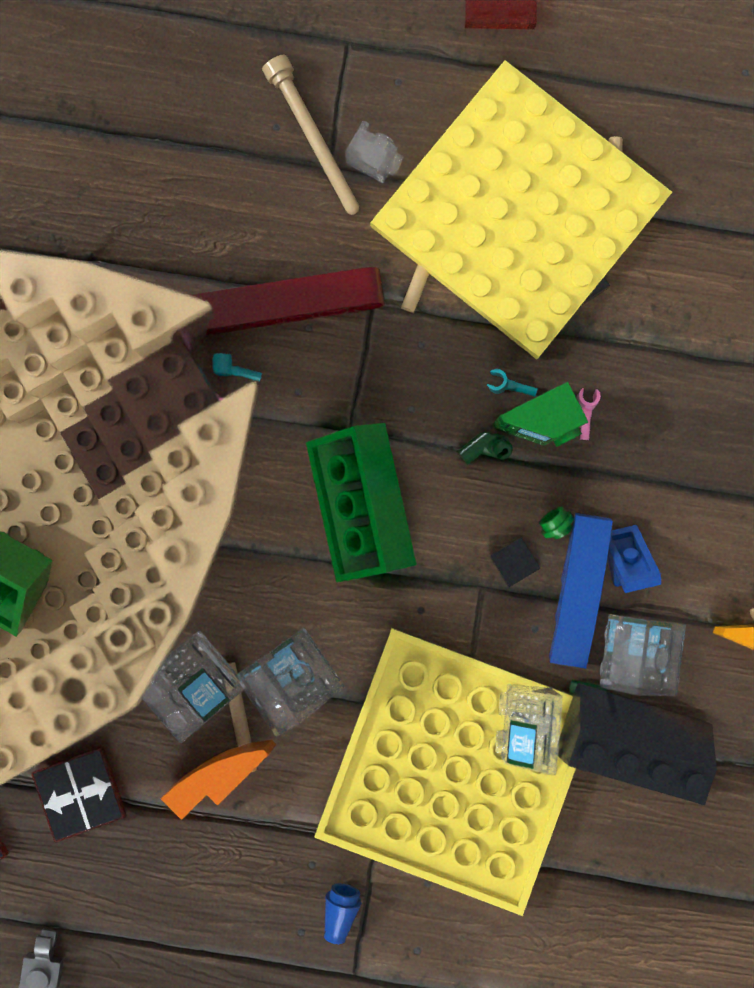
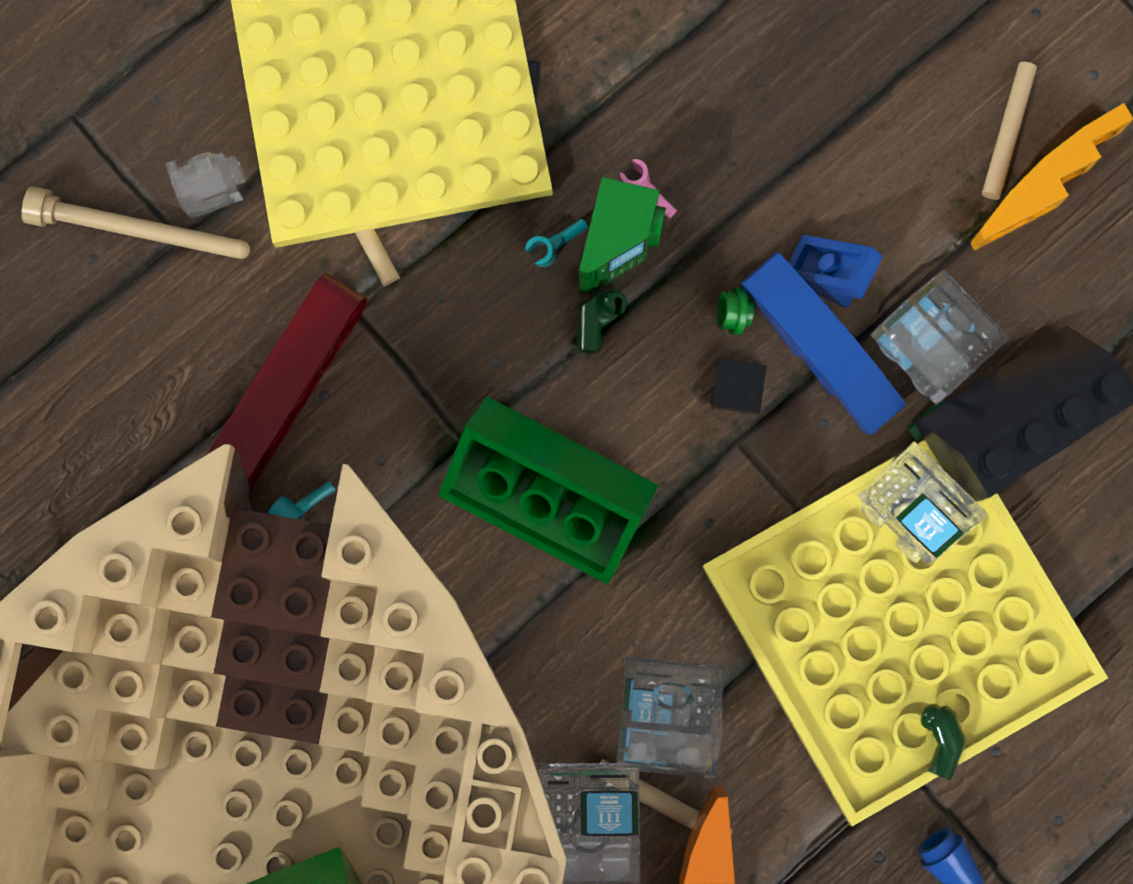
camera: 40 degrees left, 5 degrees down
none -> dark green arm [920,704,966,781]

